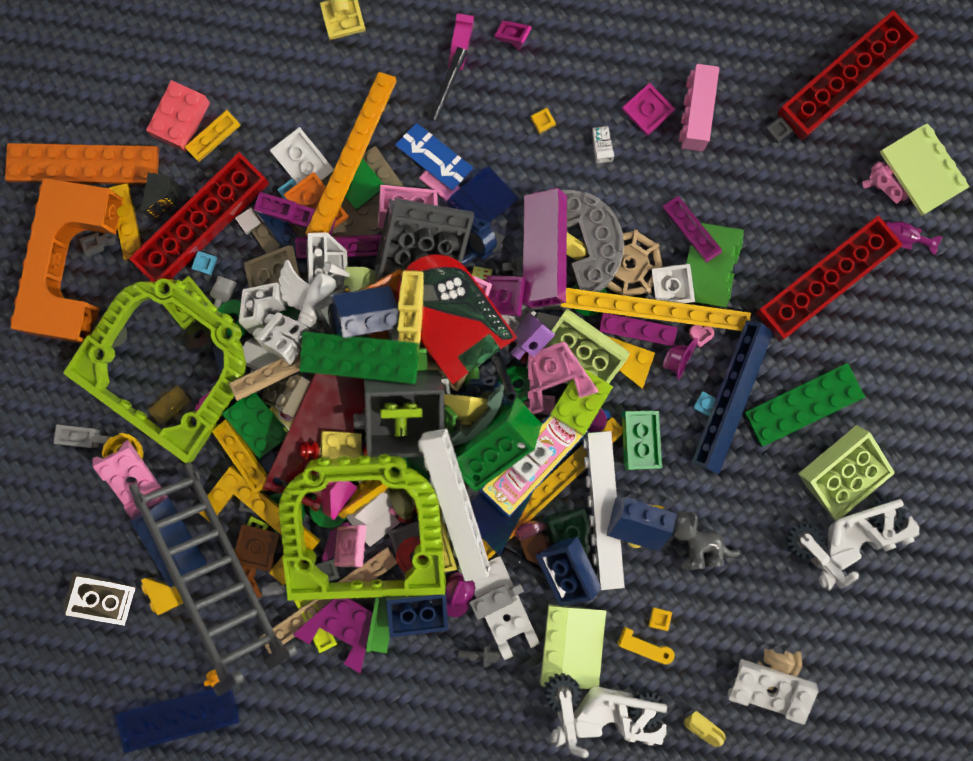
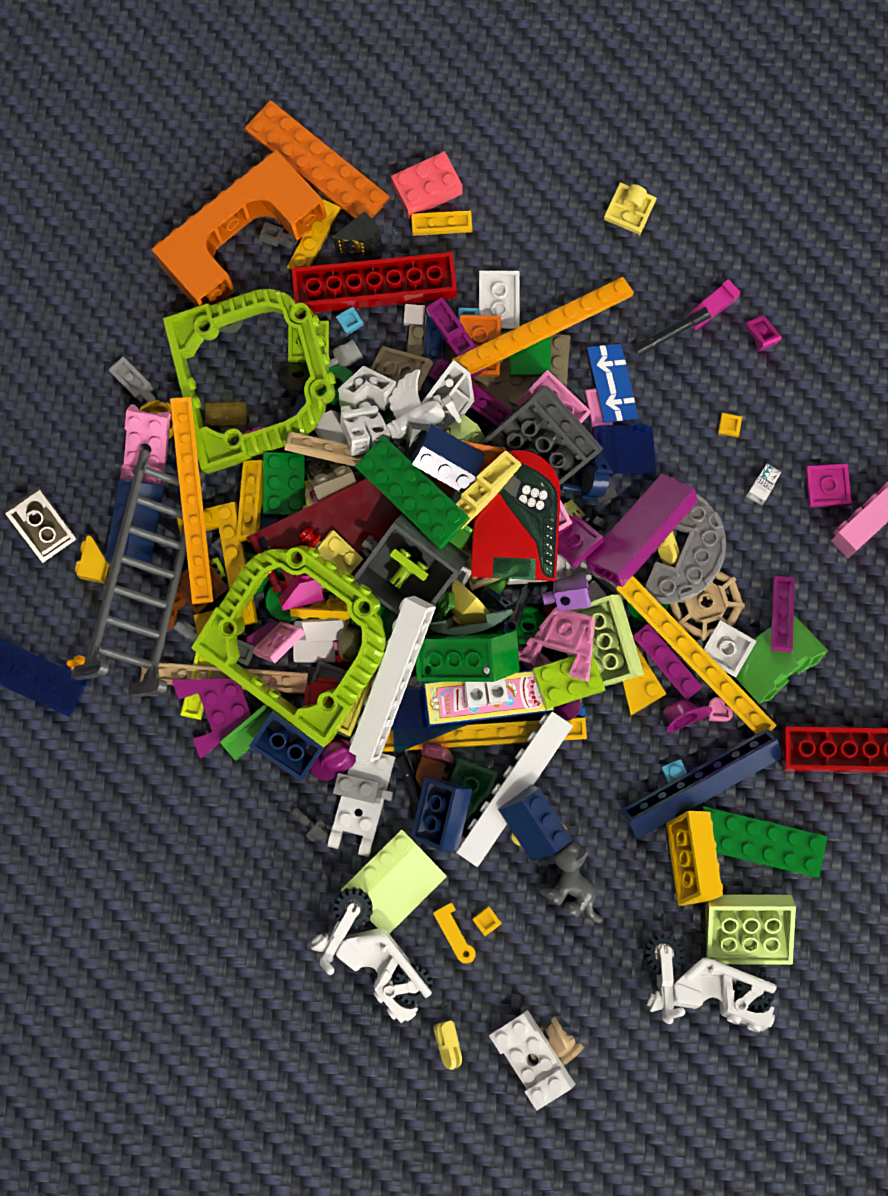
camera: 40 degrees right, 5 degrees down
plate [621,411,662,470] -> none
none -> light orange plate [170,397,213,605]
none -> yellow slope [666,811,723,906]

